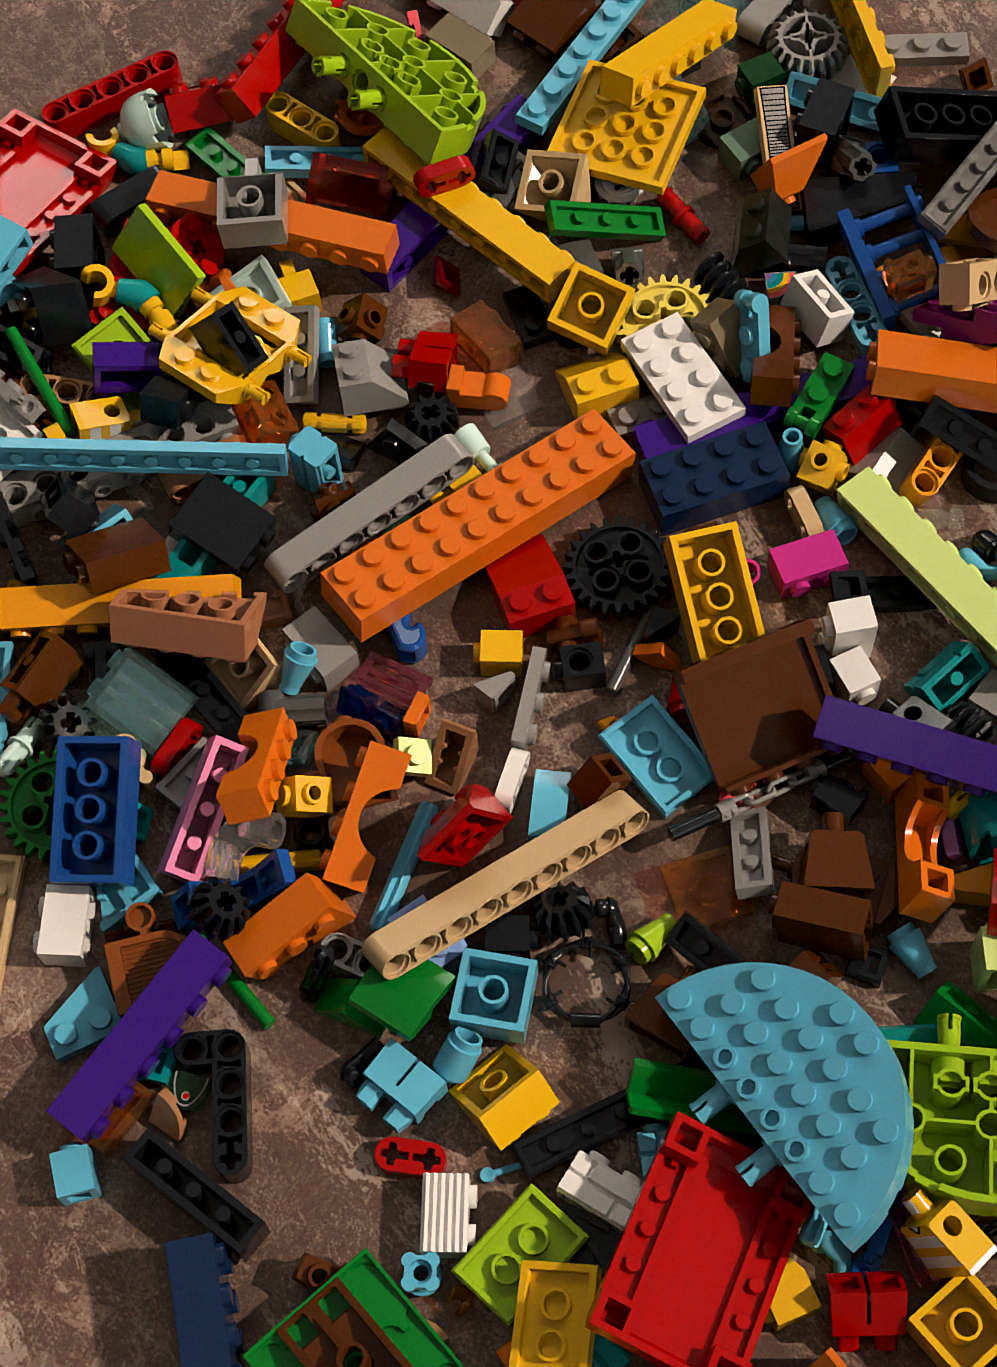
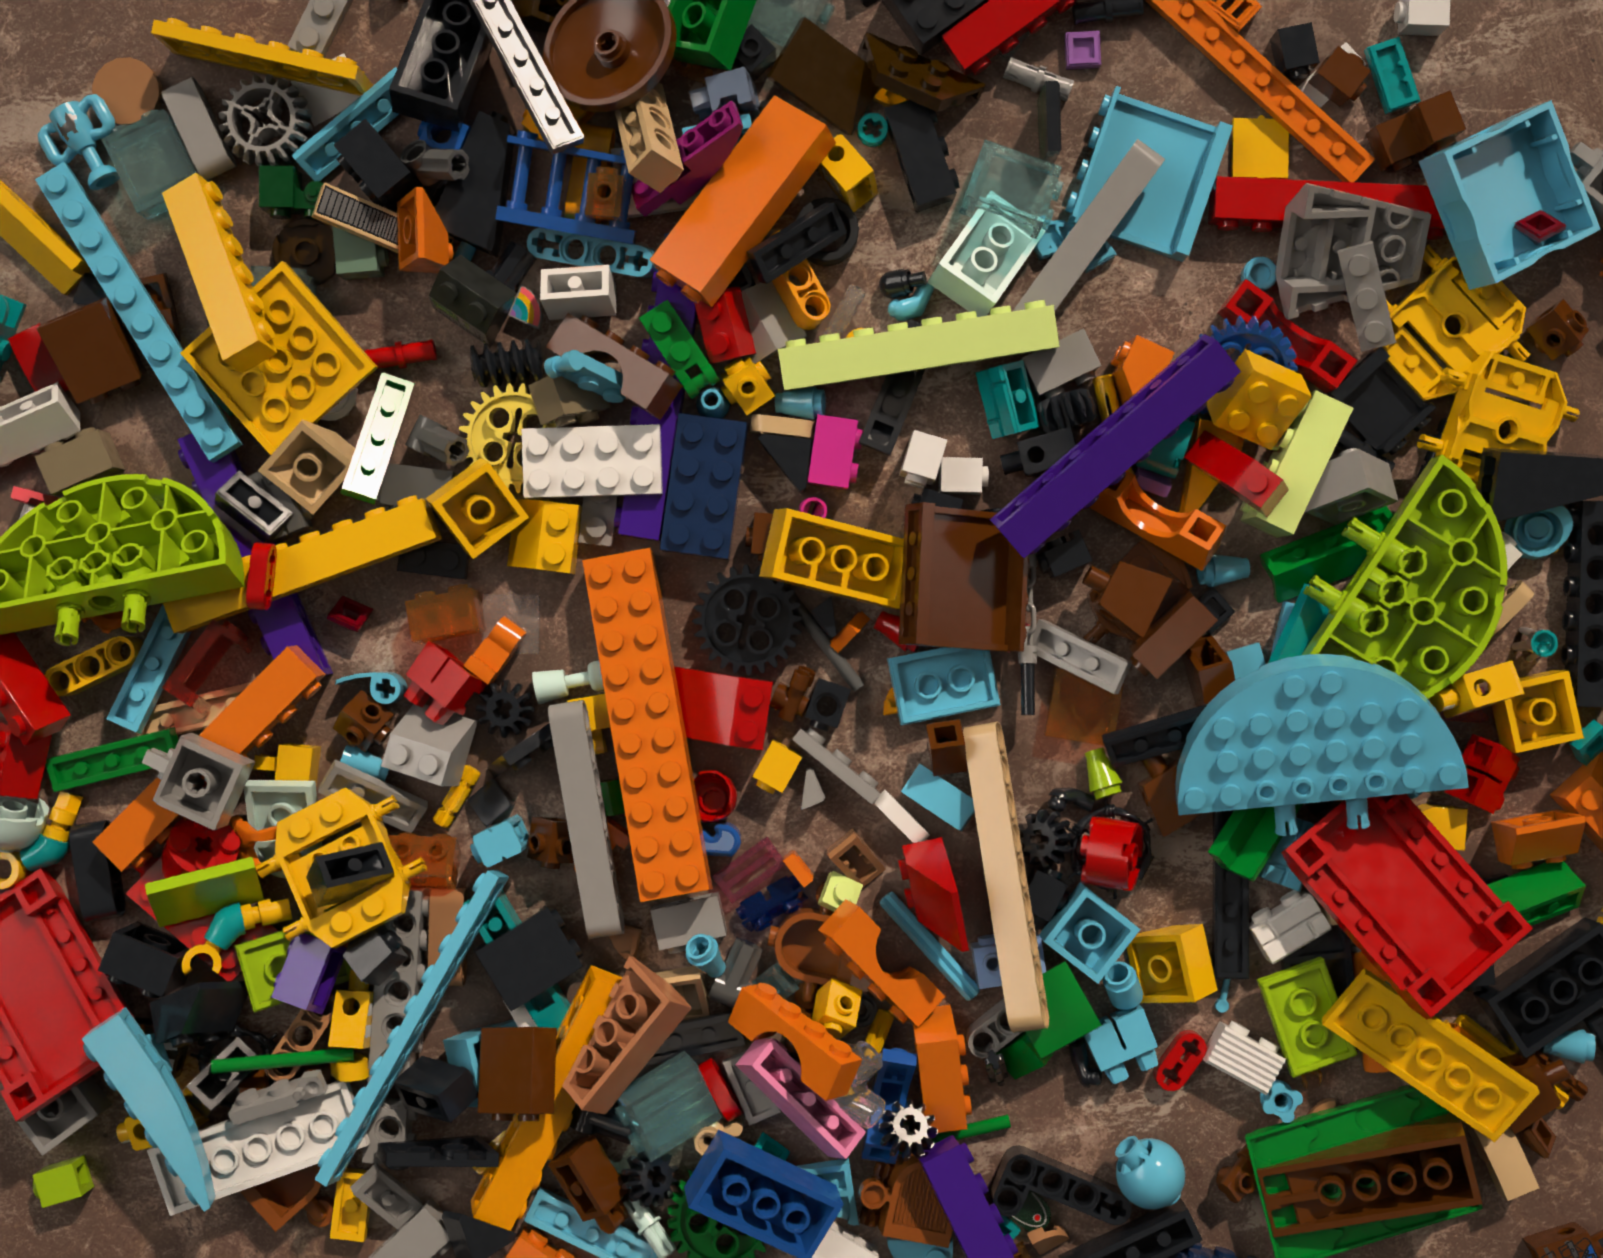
camera: 65 degrees left, 25 degrees up
none -> medium azure panel [335,672,407,704]
none -> red hair [694,770,737,823]
none -> black slope [758,434,811,494]
none -> red brick [1080,817,1143,891]
none -> medium azure brick [1115,1136,1185,1209]

